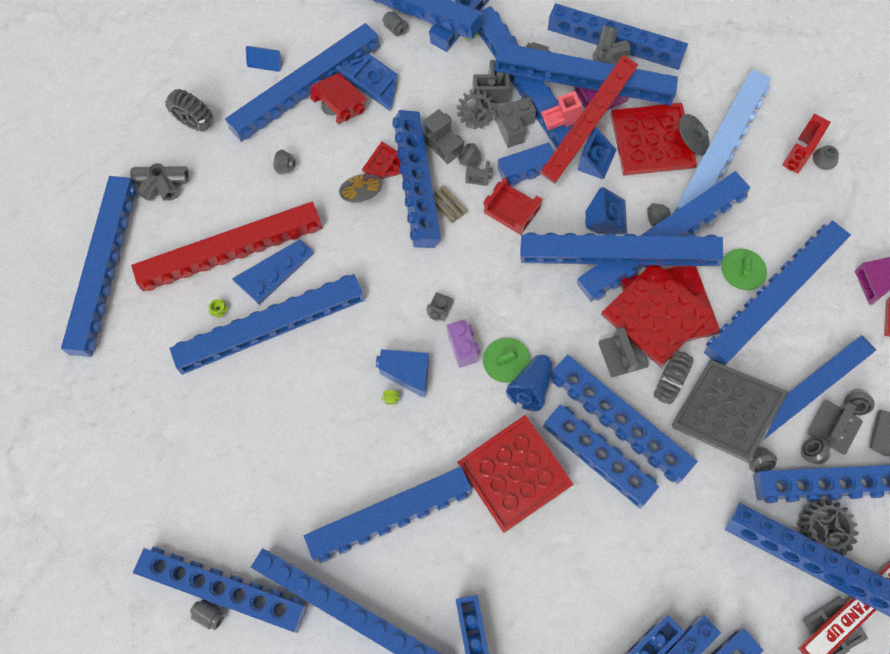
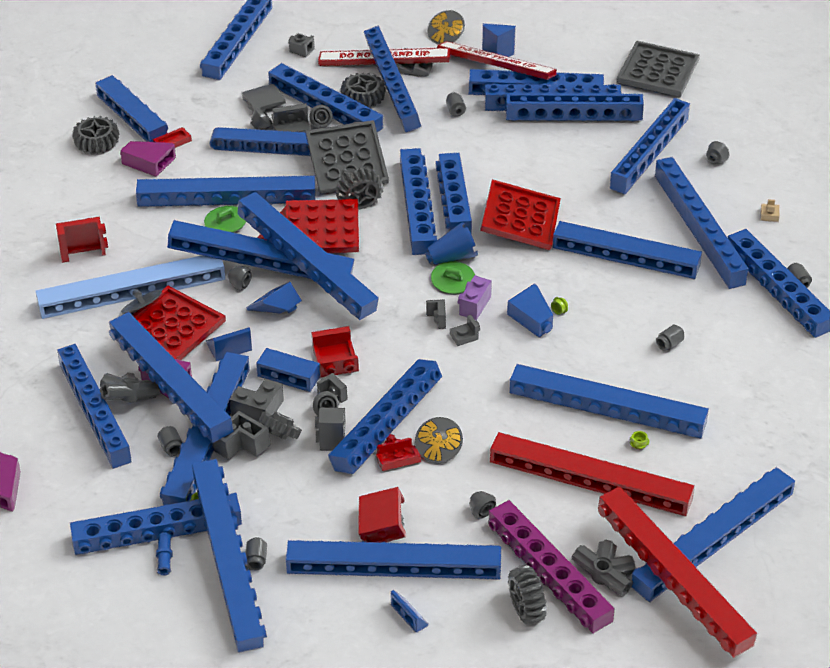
camera: 140 degrees left, 25 degrees down
blue wing [232,239,314,305] -> none
blue wing [335,54,398,111] -> none
dark tan tile [434,185,467,223] -> none
red tile [540,55,638,184] -> none
coral brick [541,91,582,130] -> none
dark grey bracket [598,328,649,378] -> none
none -> dark grey bracket [426,299,446,329]
none -> dark grey brick [446,92,466,116]
none -> magenta brick [488,500,615,634]
none -> red brick [598,486,757,658]
none -> dark grey brick [656,324,684,351]

